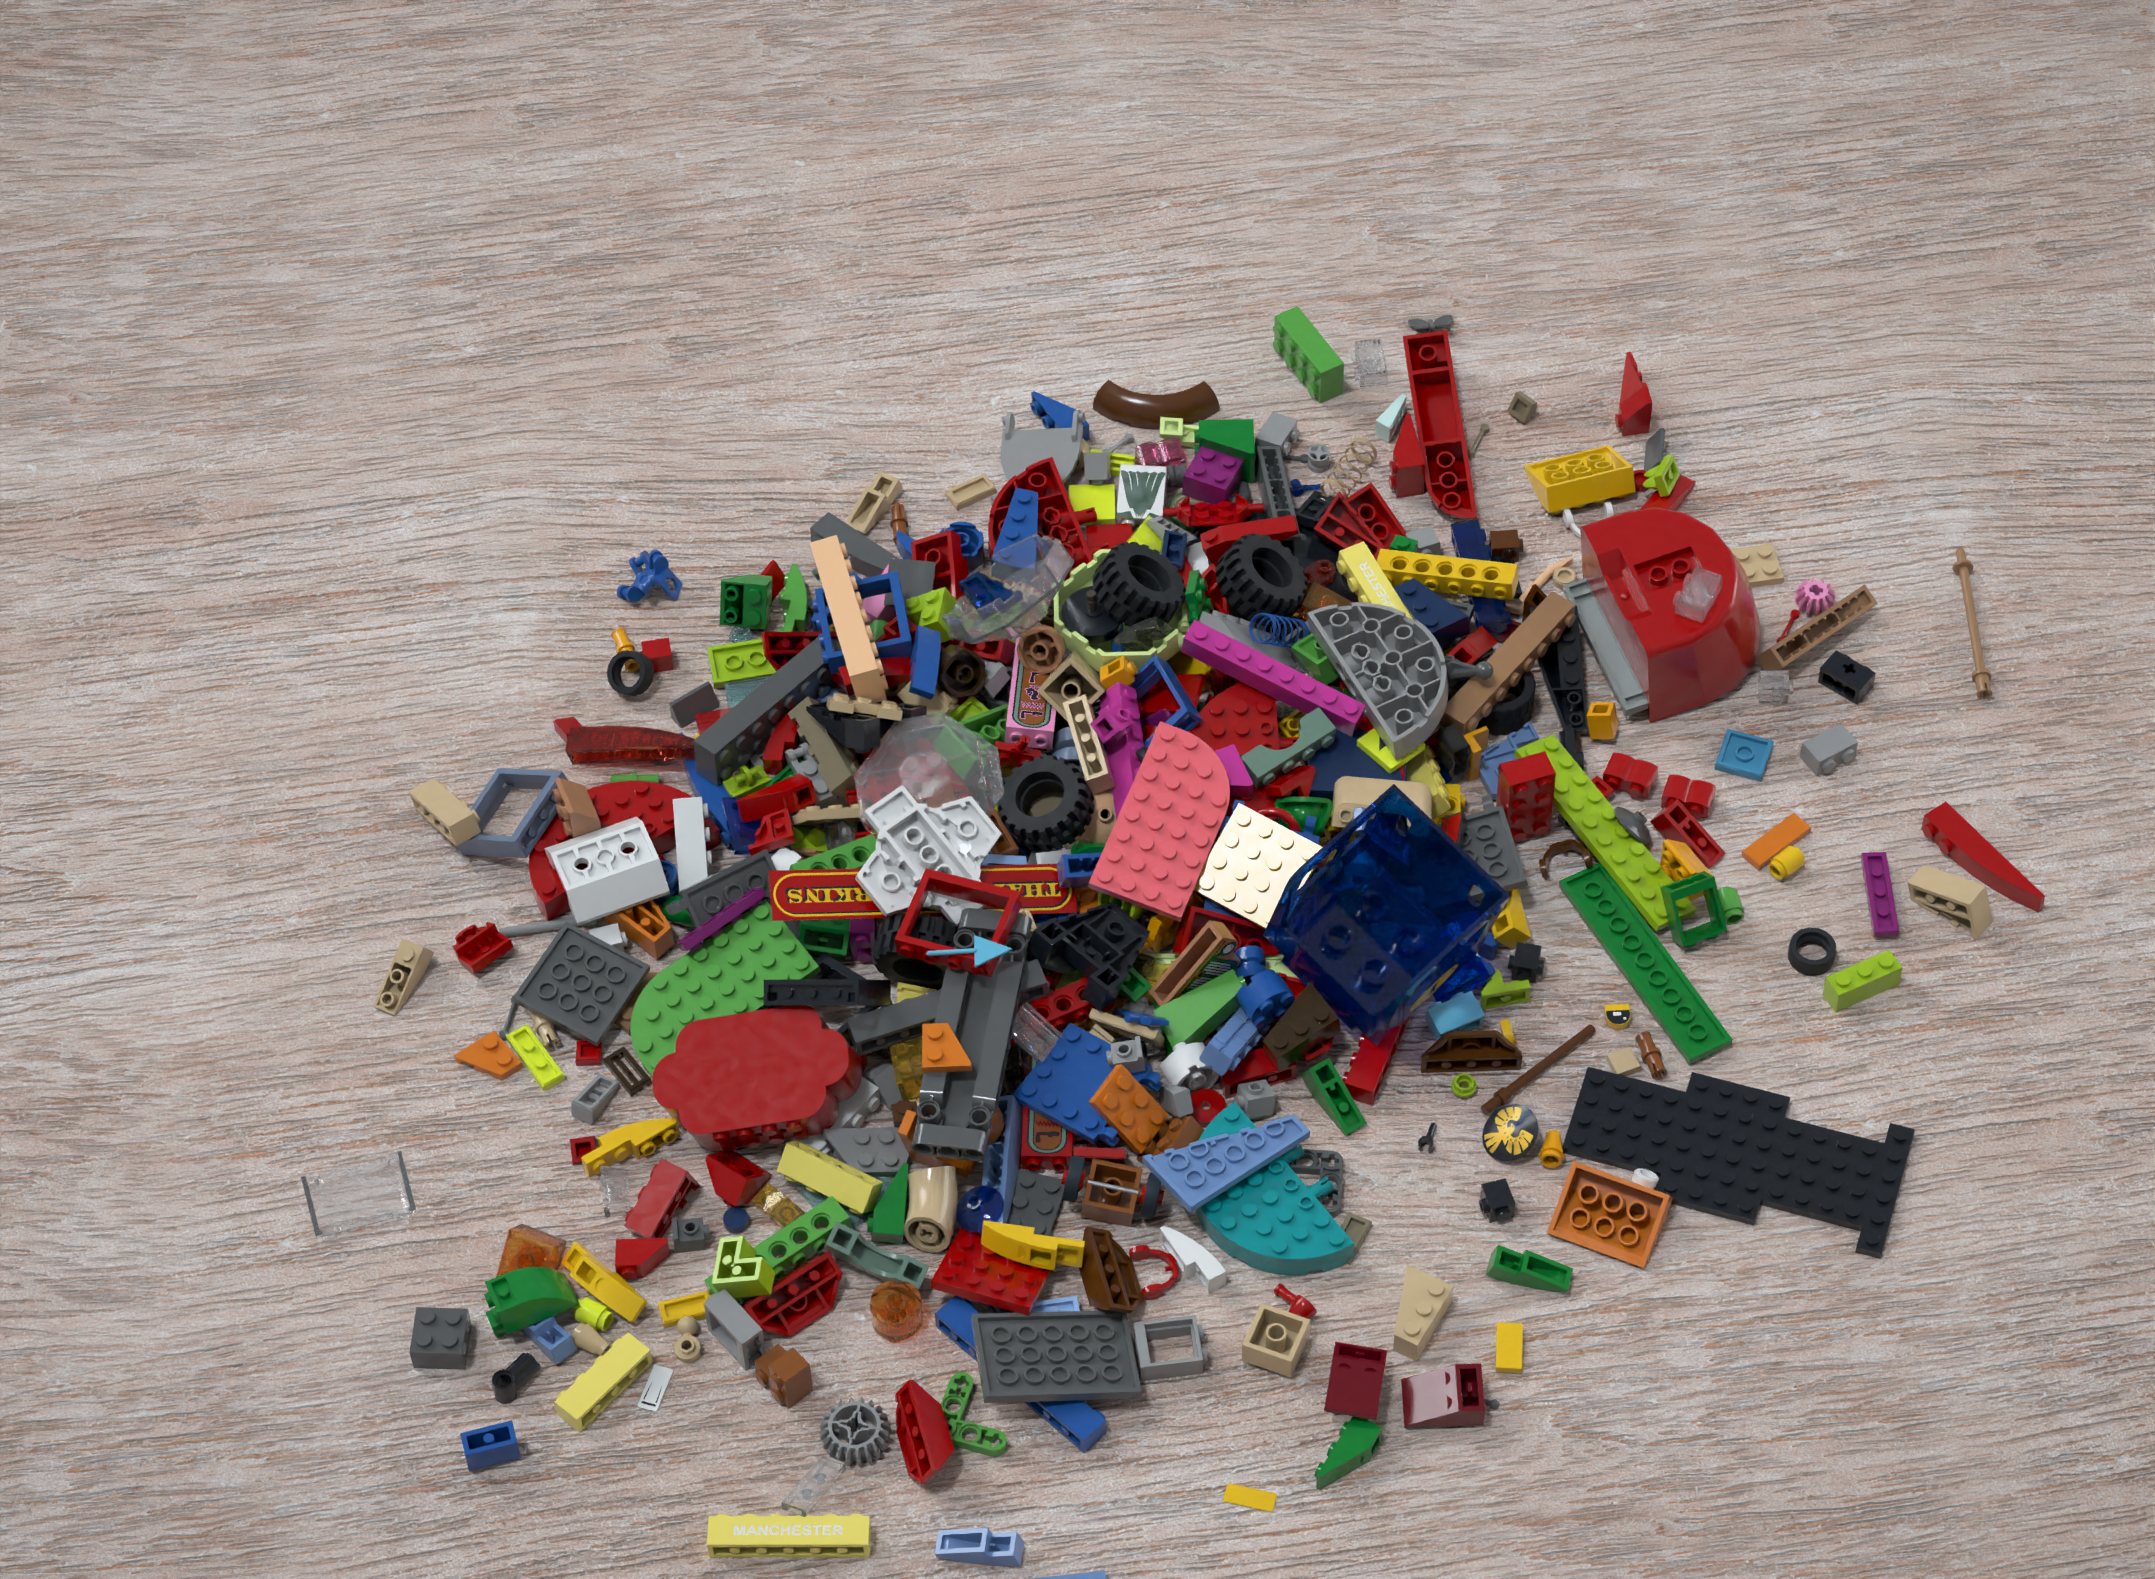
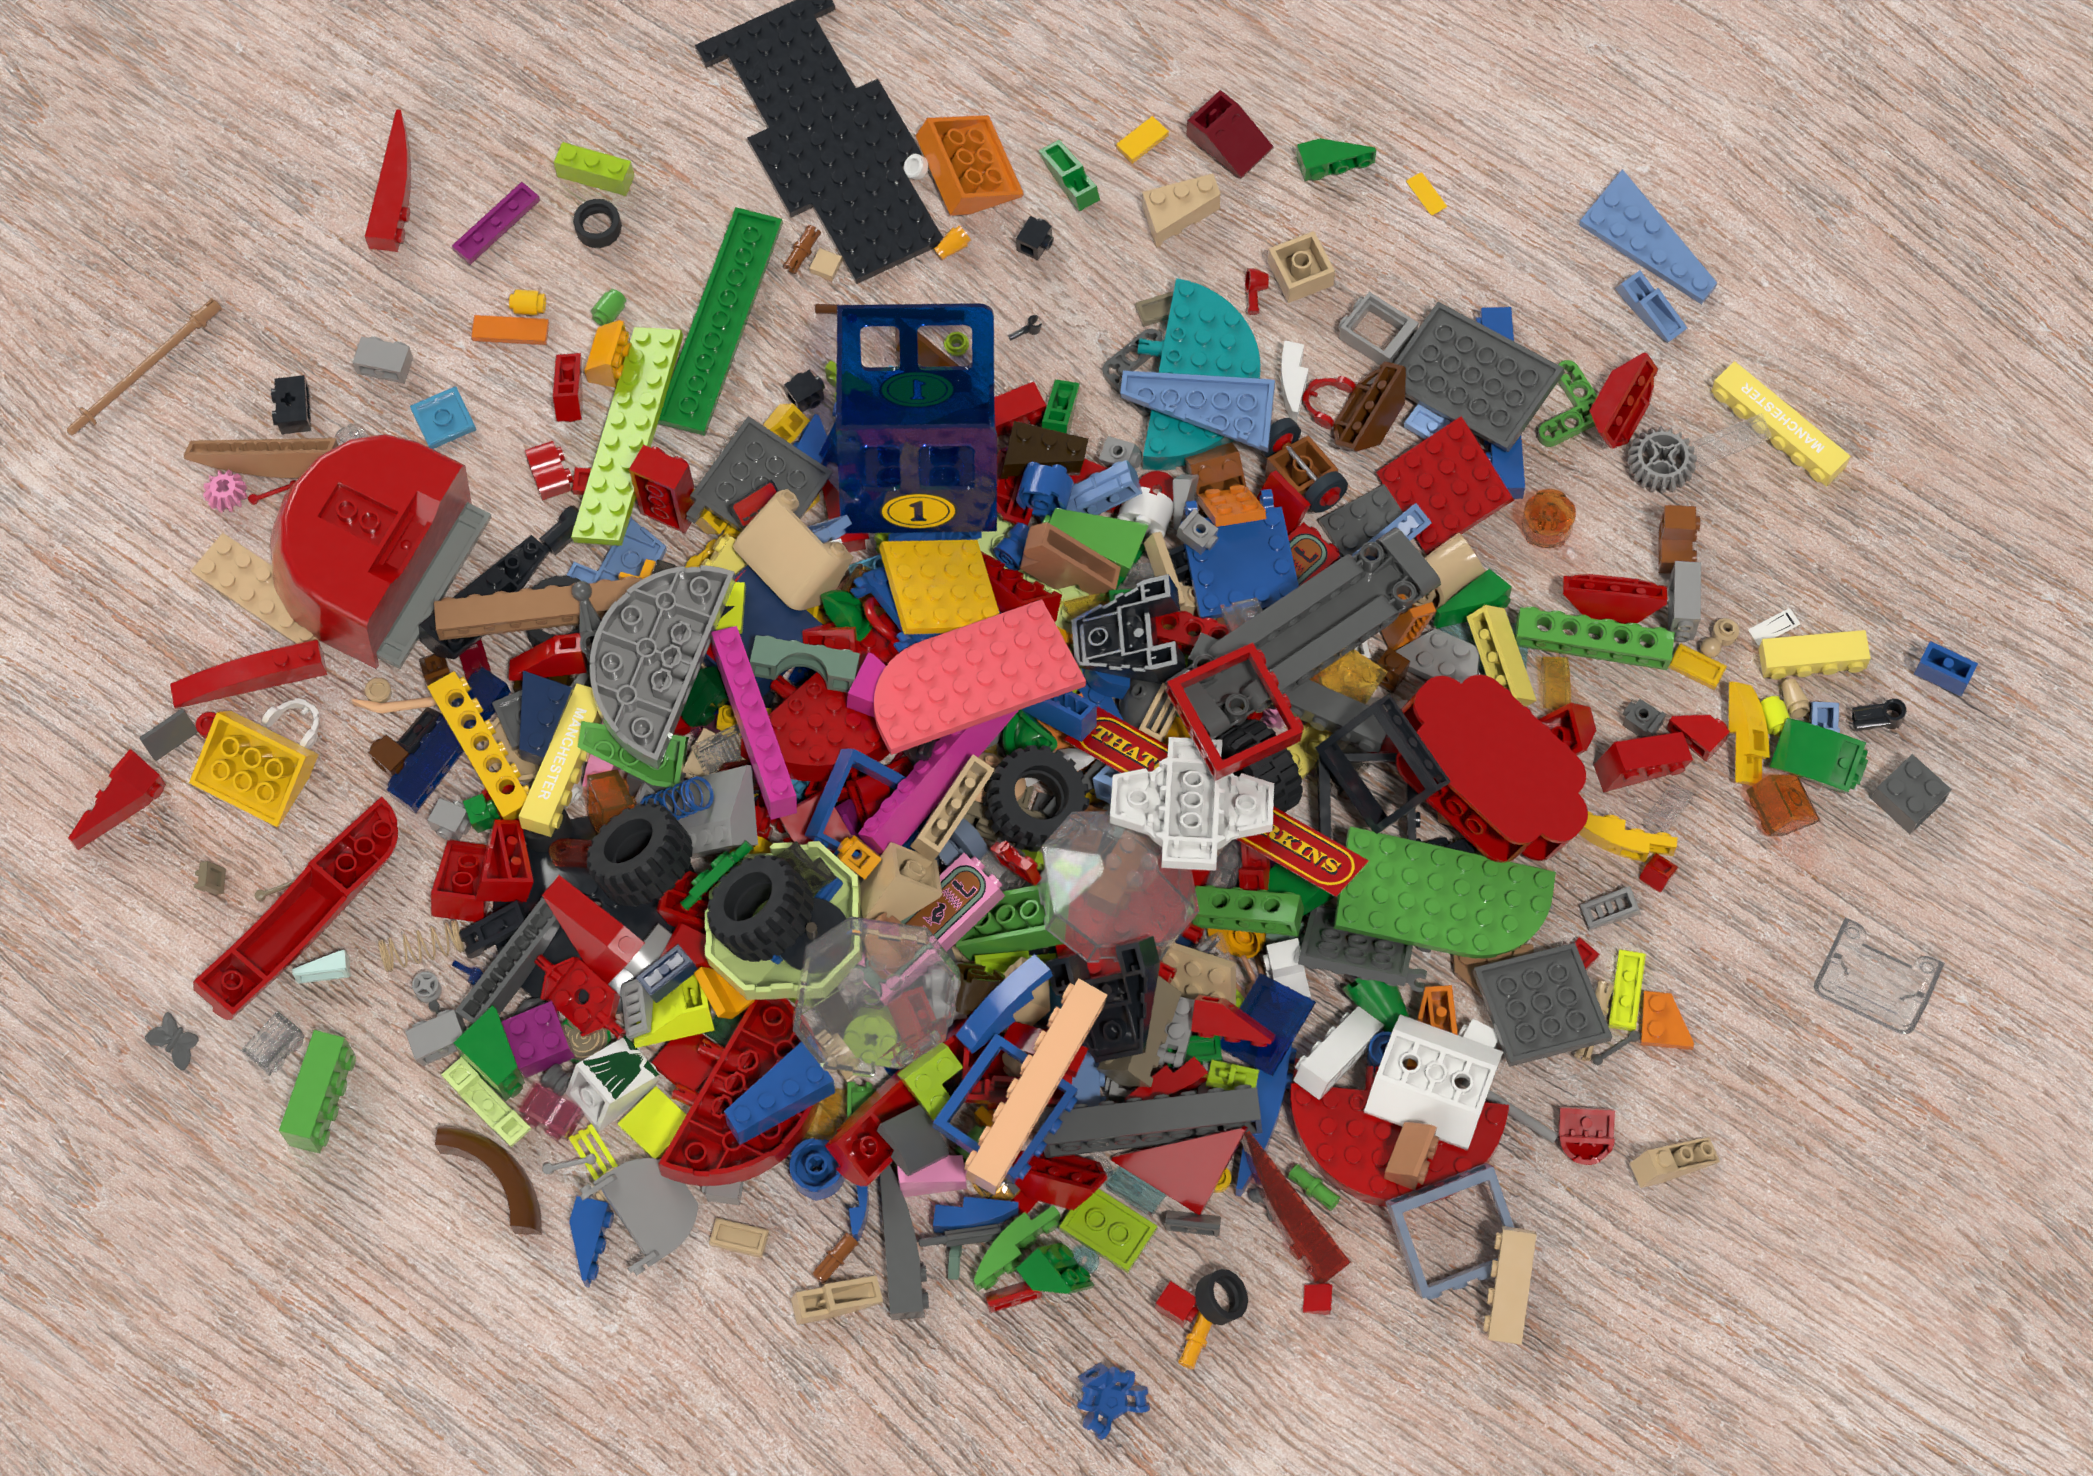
camera: 135 degrees left, 15 degrees up
dark brown tile [603,1047,652,1097] -> none
magenta plate [676,887,766,952] -> none
lime brick [711,1236,775,1298] -> none
dark blue tile [723,1207,749,1233] -> none
red wing [748,808,796,856] -> none
sand green arch [822,1222,930,1295] -> none
tan plate [826,693,903,721] -> none
orange wing [922,1023,972,1073] -> none
medium azure piece [926,935,1012,968] -> none
clear blue dish [956,1185,1004,1232] -> none
clear blue wing [958,572,1022,619] -> none
yellow slope [981,1221,1085,1270] -> none
light grey brick [1084,452,1111,485] -> none
dark pink brick [1090,704,1134,743] -> none
blue piece [1114,1008,1169,1026] -> none
dark red slope [1324,1342,1387,1420] -> none
red slope [1389,414,1425,498] -> none
shield [1482,1104,1538,1162] -> none
yellow tile [1500,1019,1516,1046] -> none
reddish brown piece [1539,839,1593,878] -> none
light orange brick [1587,702,1619,740] -> none
tile [1604,1004,1631,1030] -> none
dark grey dish [1614,806,1652,844] -> none
lime tile [1642,454,1680,497] -> none
green window [1660,871,1727,948] -> none
red brick [1661,775,1716,819] -> none
clear brick [1673,566,1722,623] -> none
tan wedge [1908,865,1993,940] -> none

